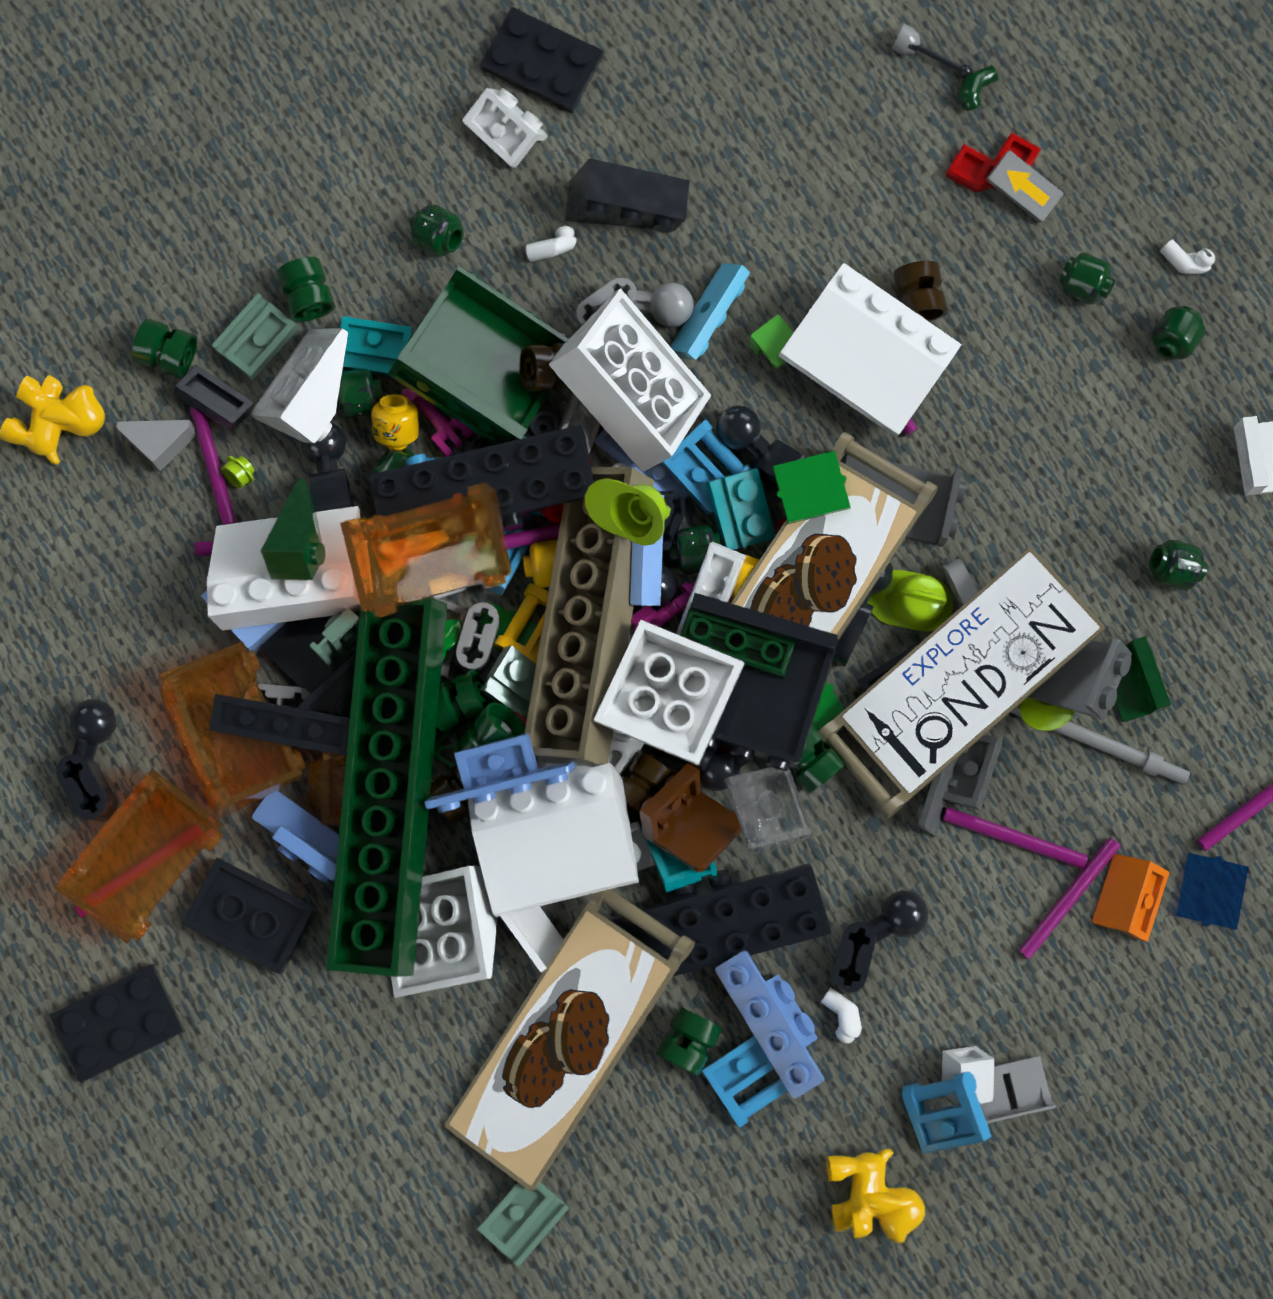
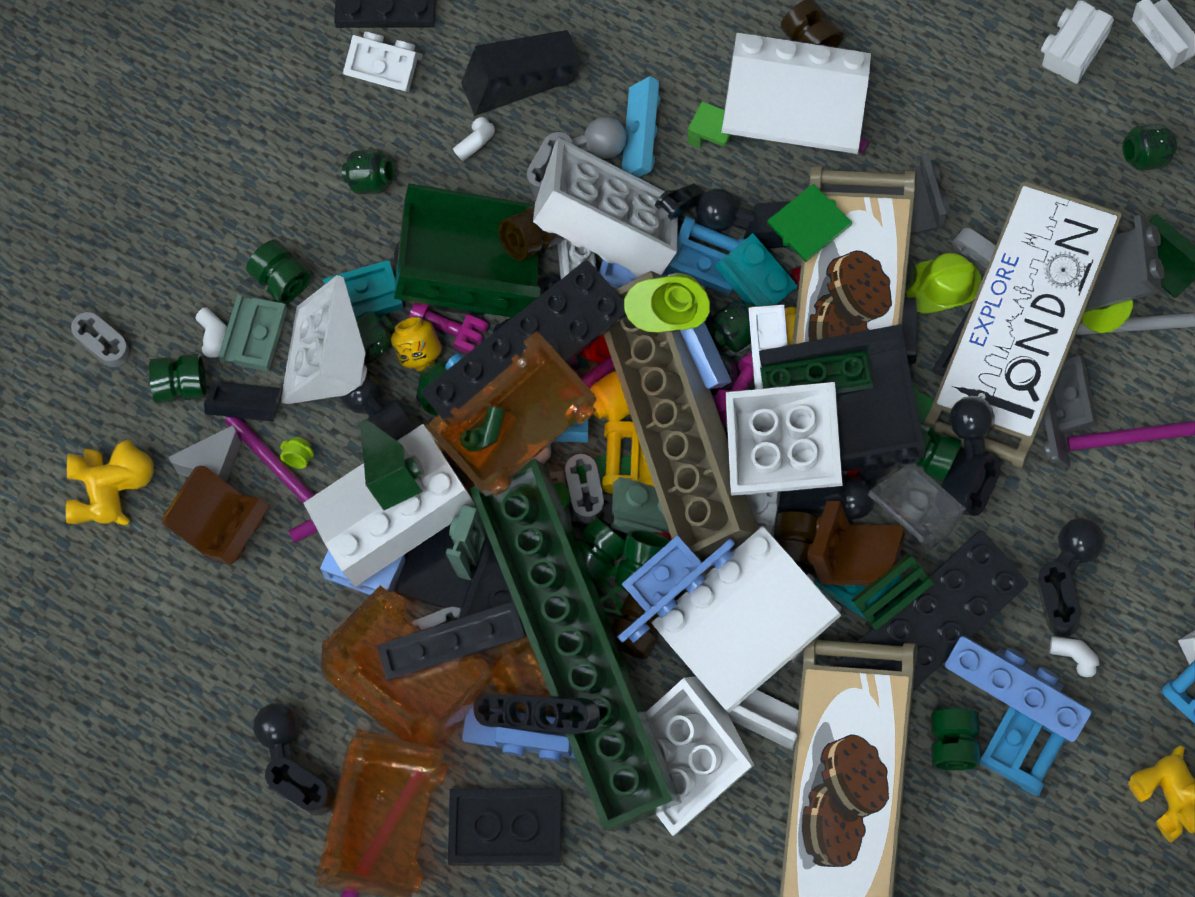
camera: 20 degrees left, 10 degrees down
none -> light grey beam [71,312,130,367]
none -> reddish brown bracket [162,465,269,566]
none -> white arm [196,307,227,358]
none -> dark green arm [460,406,506,452]
none -> black beam [473,692,600,734]
none -> black bar [655,183,705,220]
none -> dark green tile [852,554,934,630]
none -> black beam [938,396,1000,516]
none -> white brick [1041,0,1114,84]

